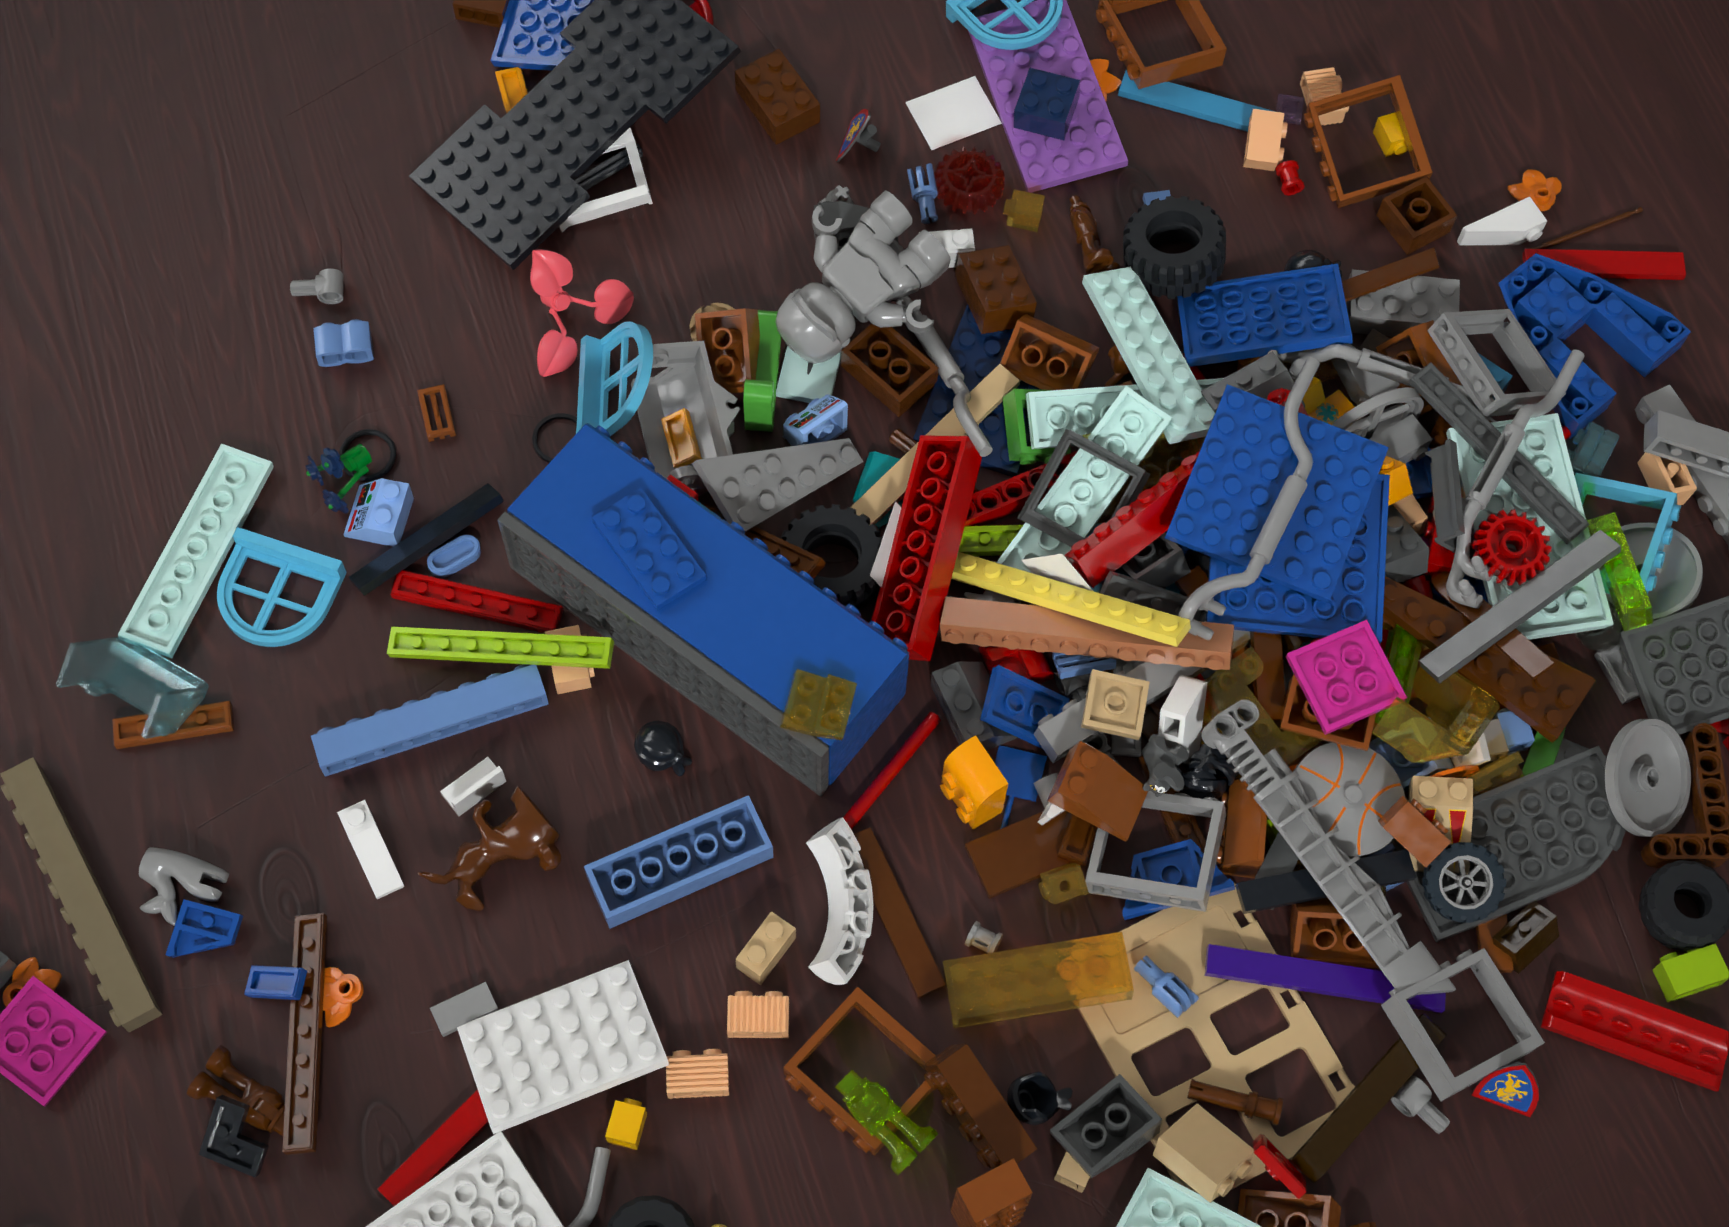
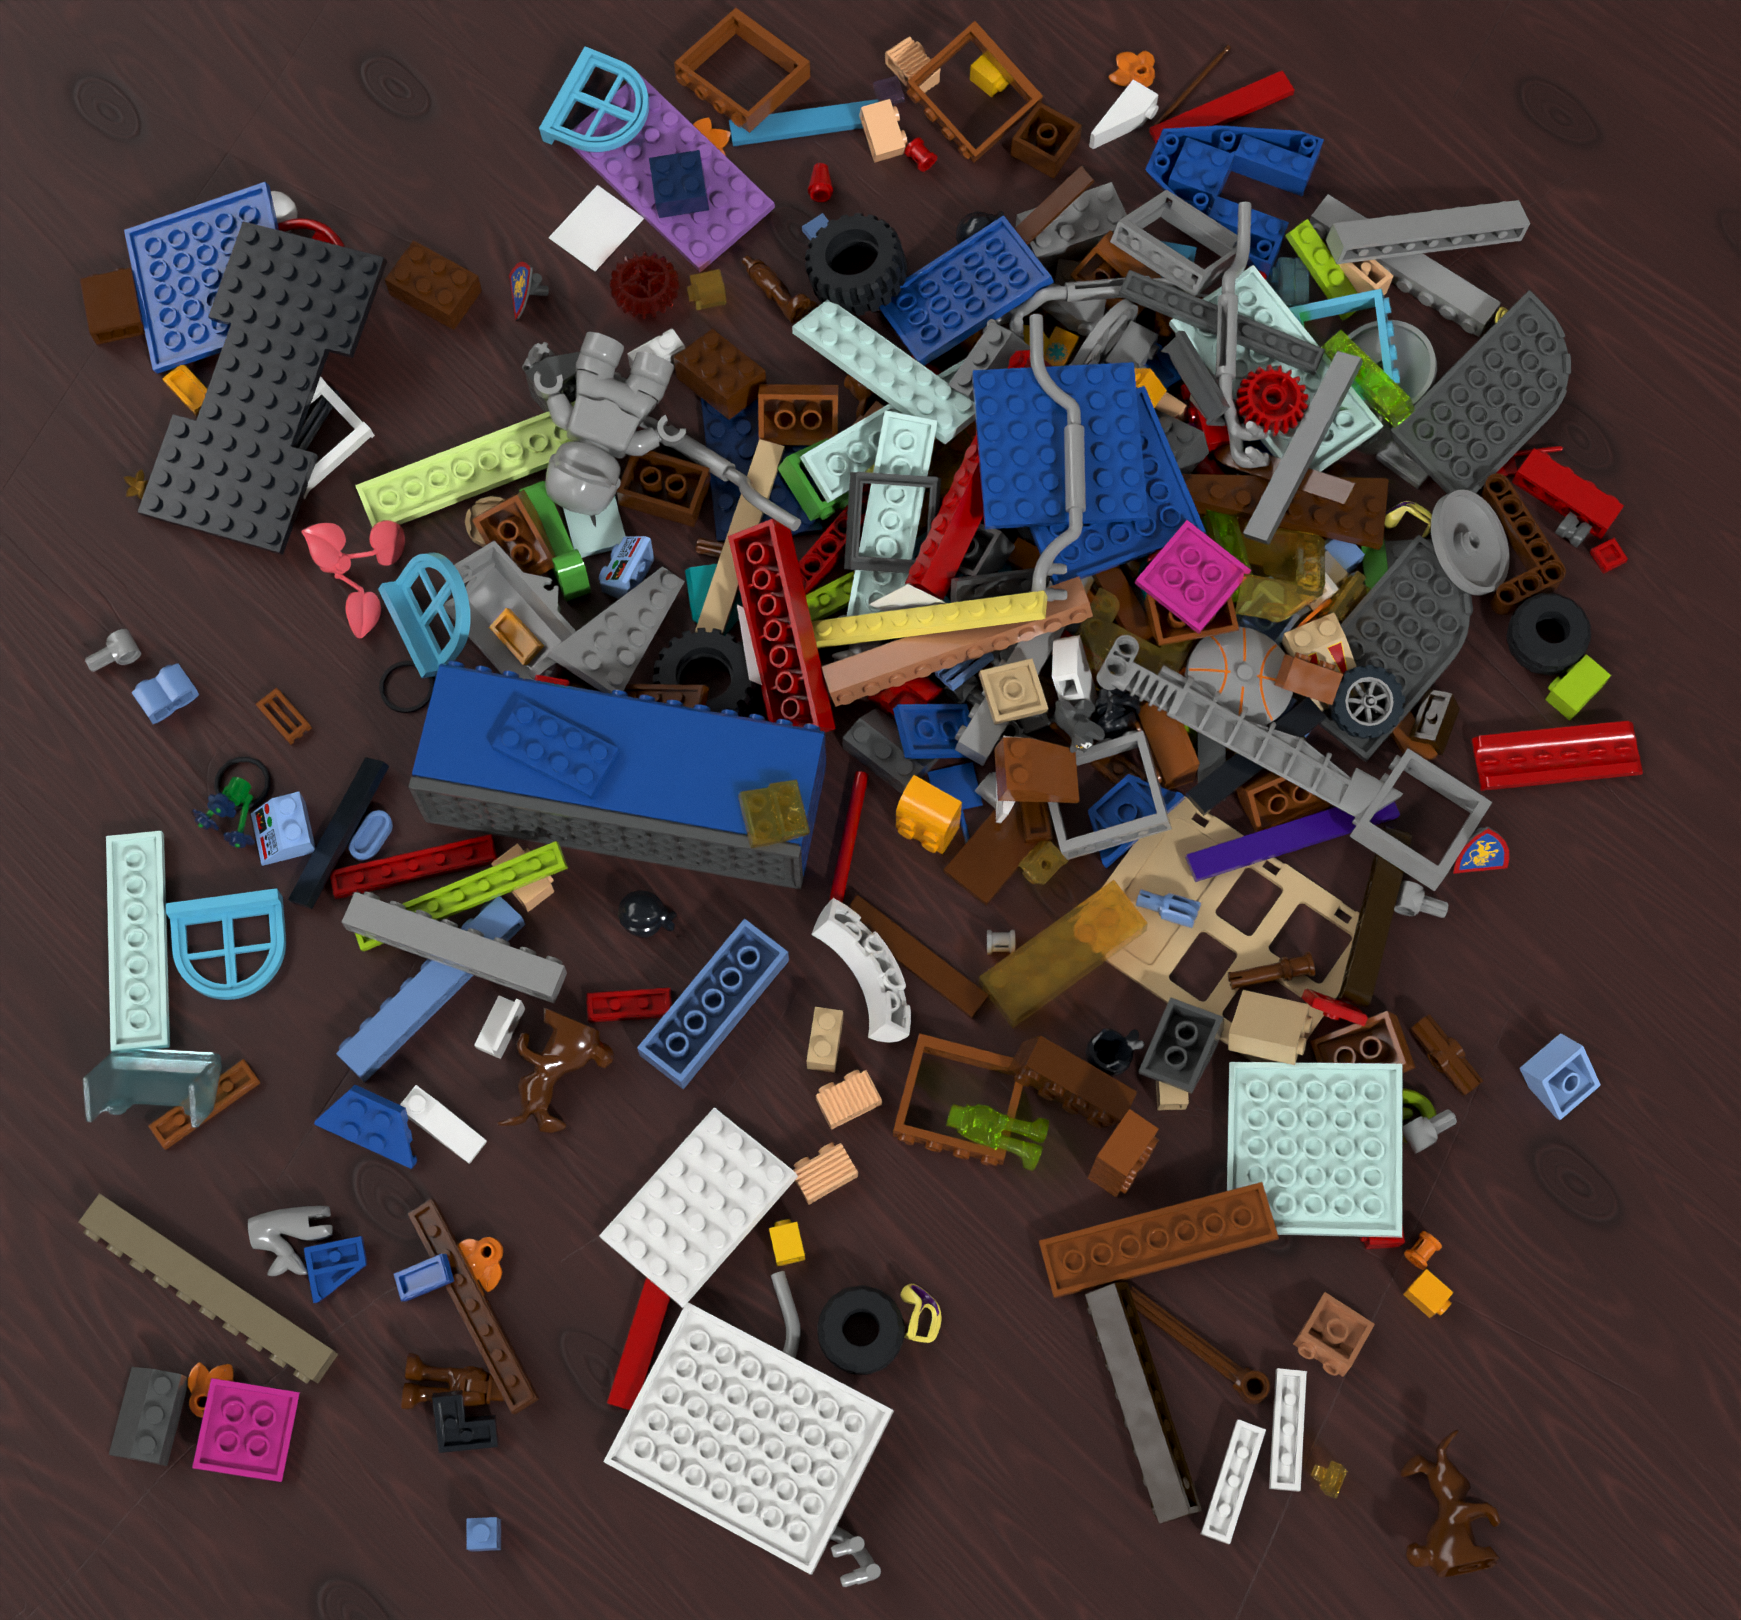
camera: 25 degrees left, 5 degrees up
light grey tile [430,982,499,1037] -> none
medium blue arm [907,163,938,224] -> none
none -> pearl gold plant [123,469,149,500]
none -> blue wing [314,1085,417,1169]
none -> light grey brick [342,892,567,1004]
none -> yellowish green plate [355,401,575,528]
none -> red tile [587,988,672,1022]
none -> red cone [808,163,833,202]
none -> lime plate [1285,219,1357,321]
none -> light yellow piece [1384,501,1432,538]

